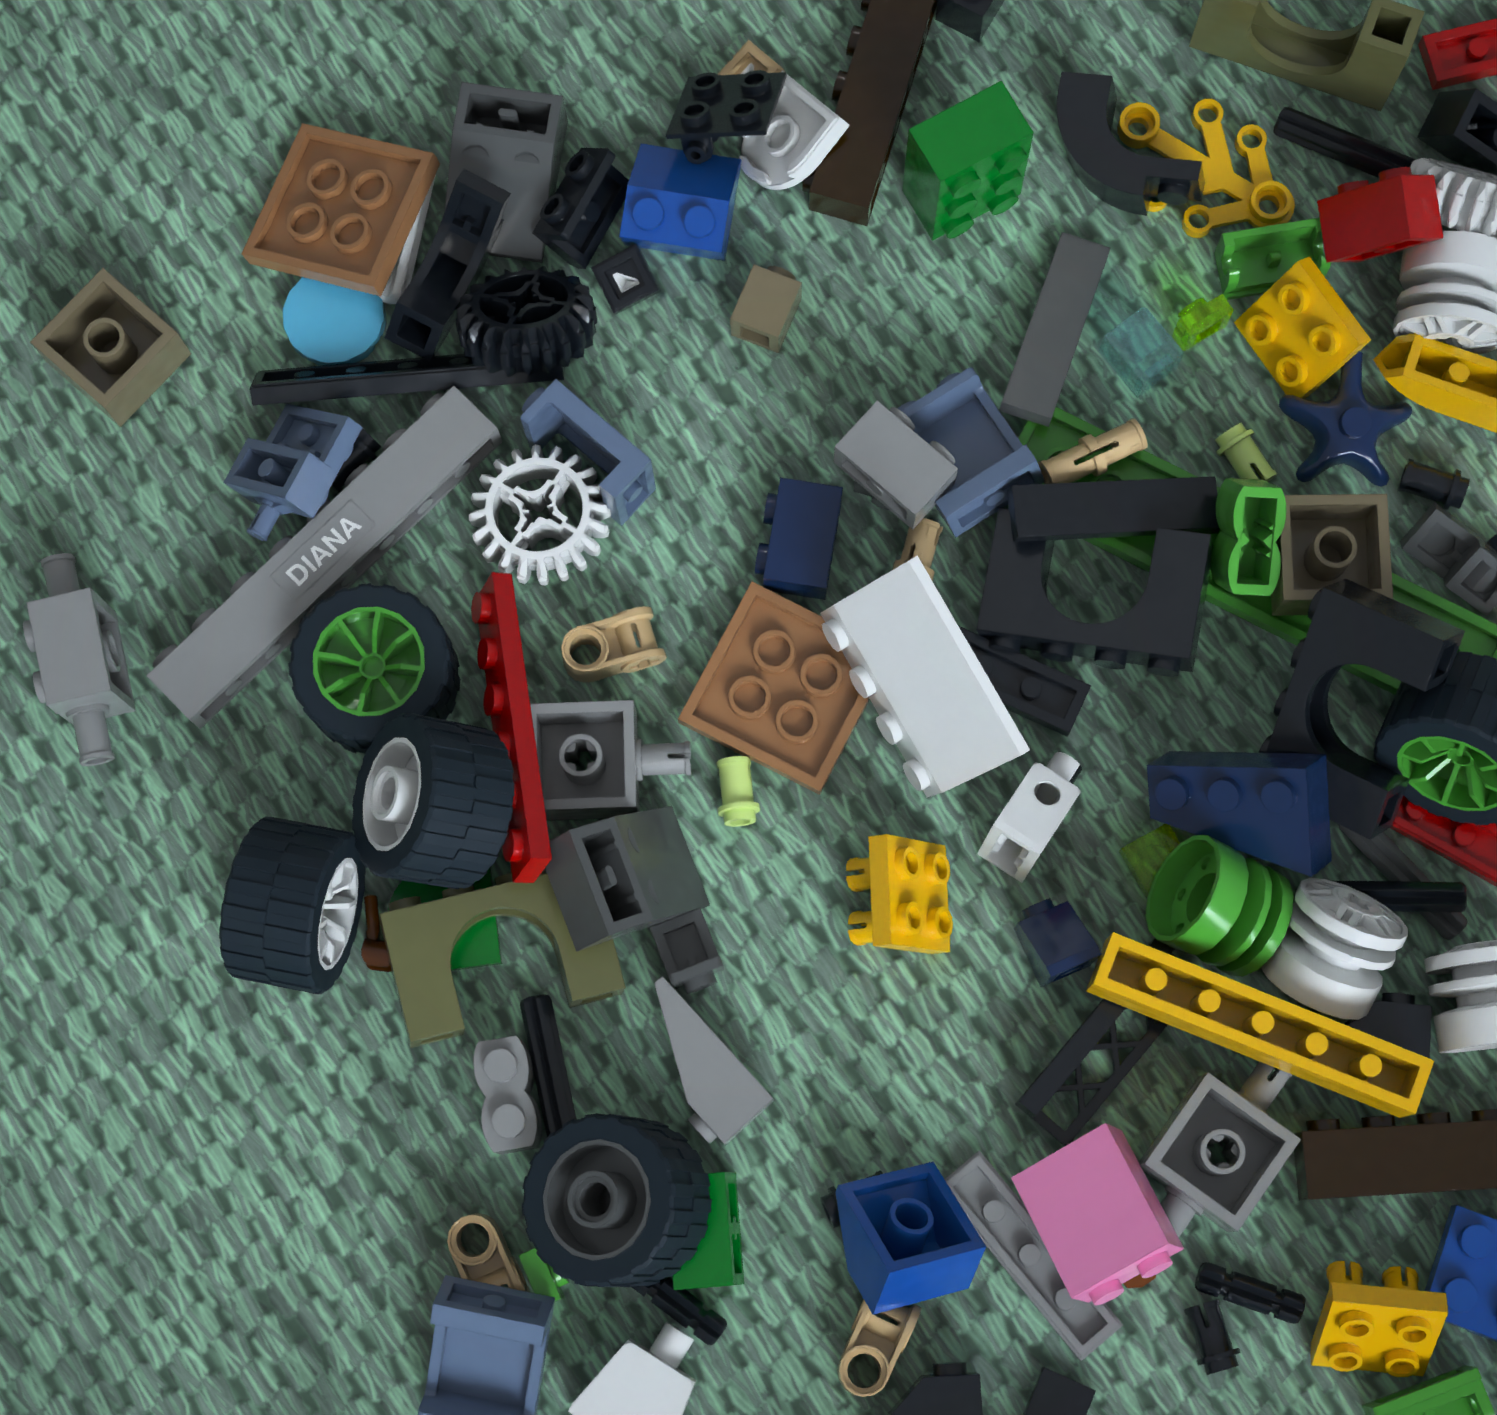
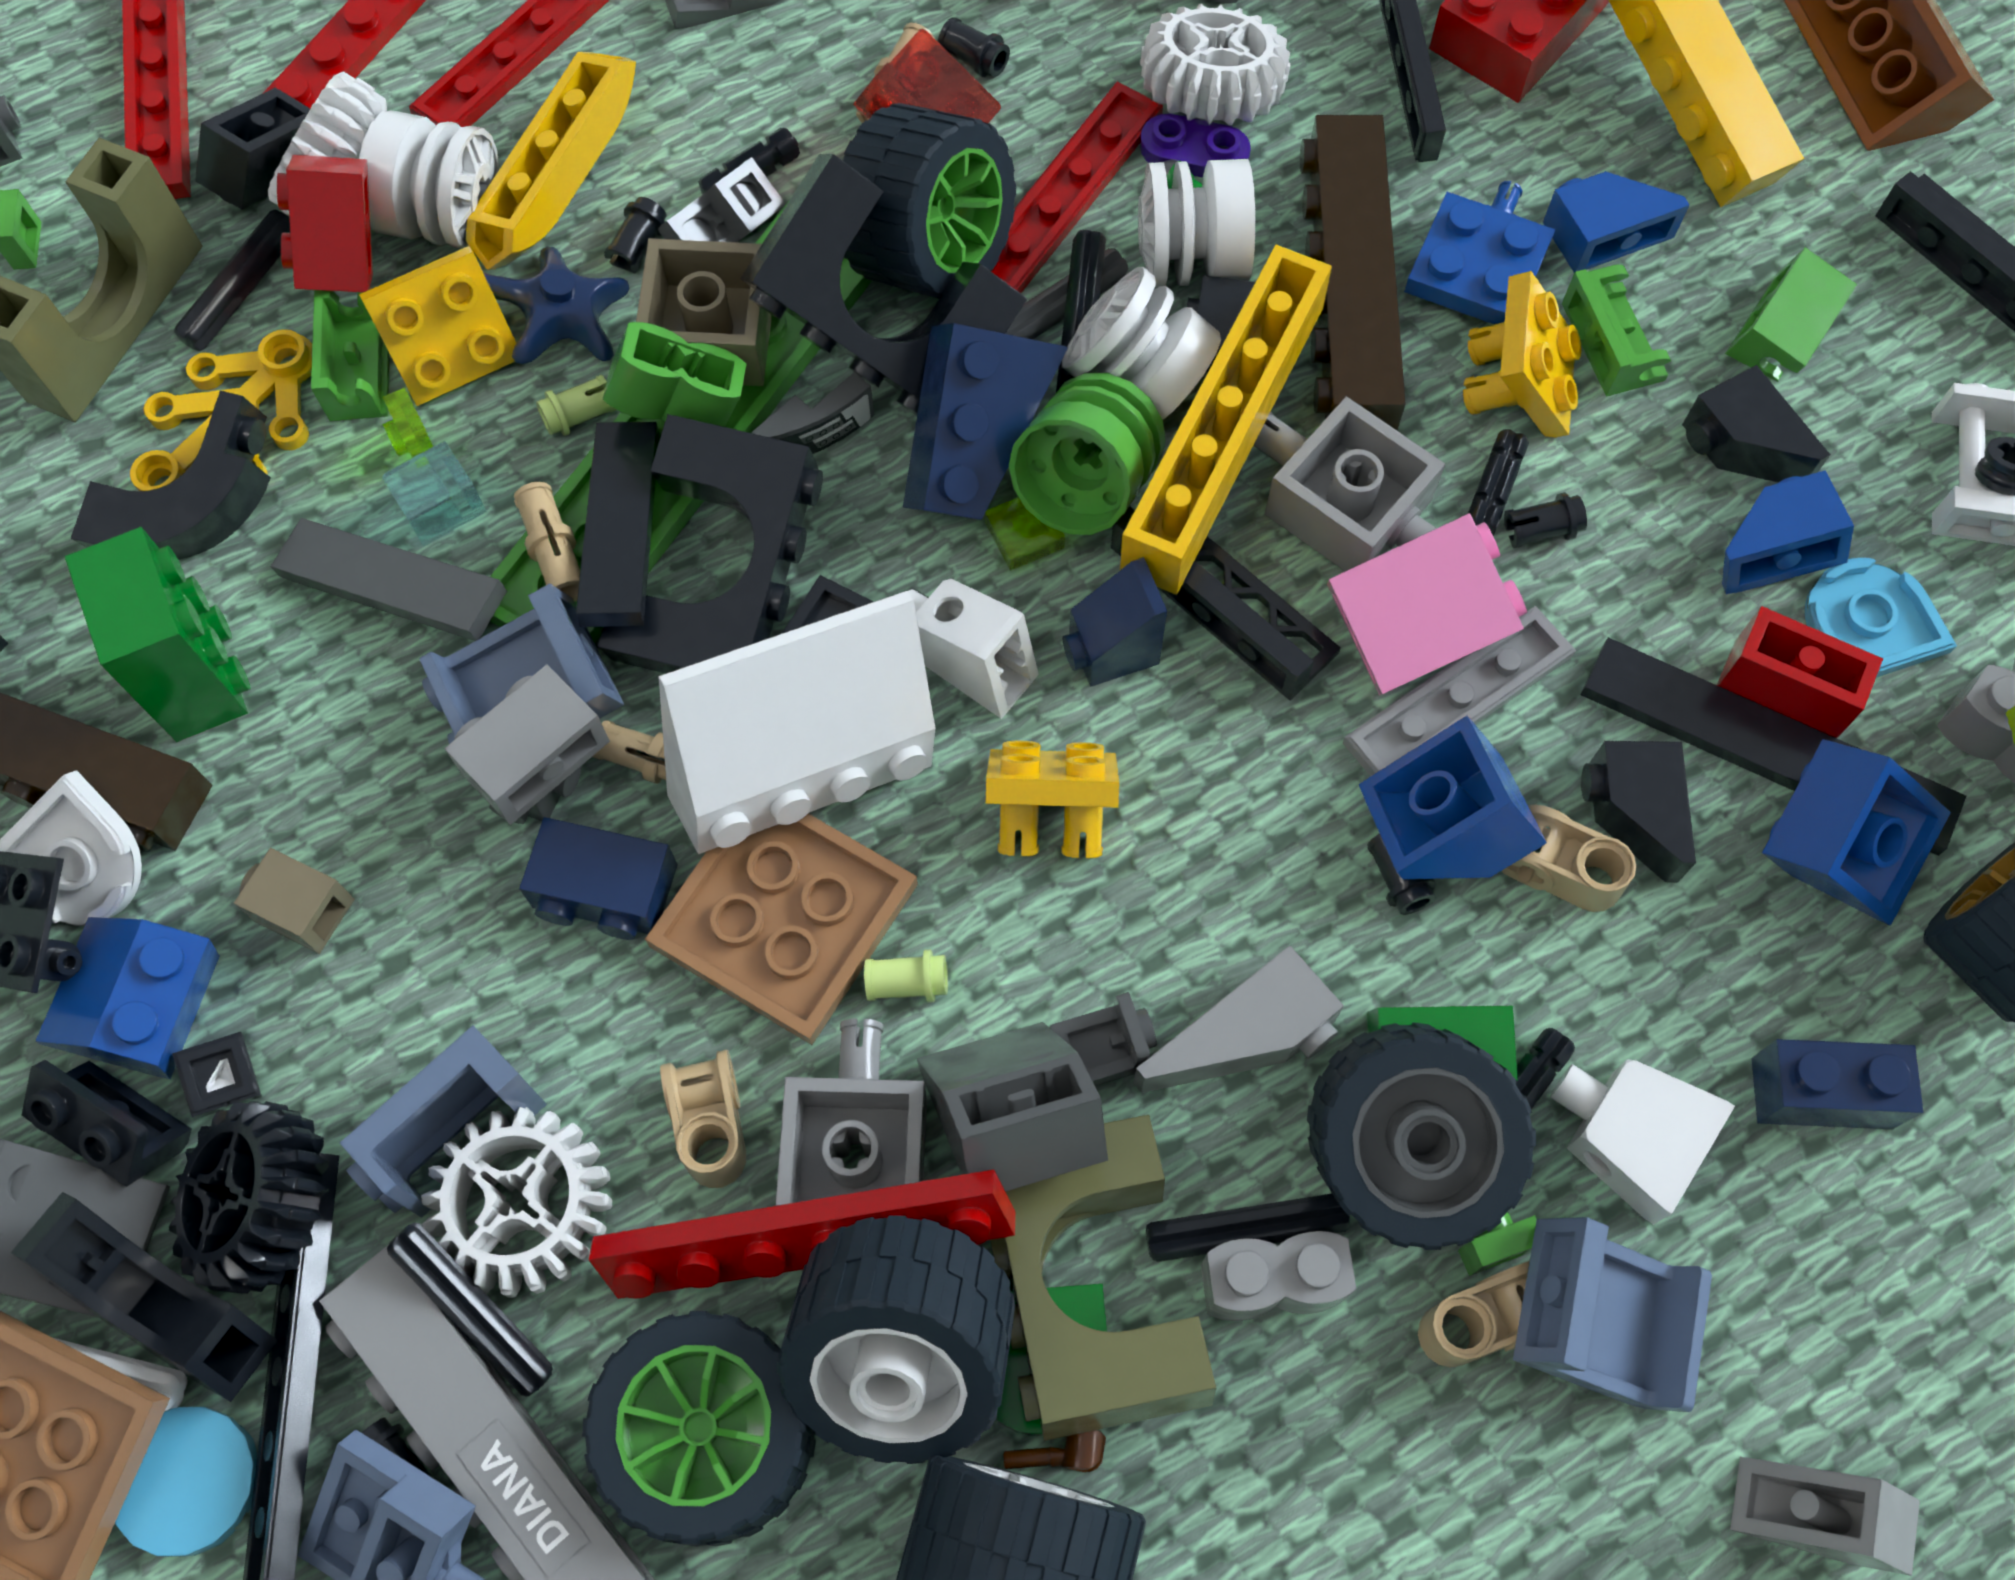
camera: 90 degrees left, 10 degrees down
none -> black axle [387,1222,553,1397]
none -> dark grey slope [752,372,875,454]

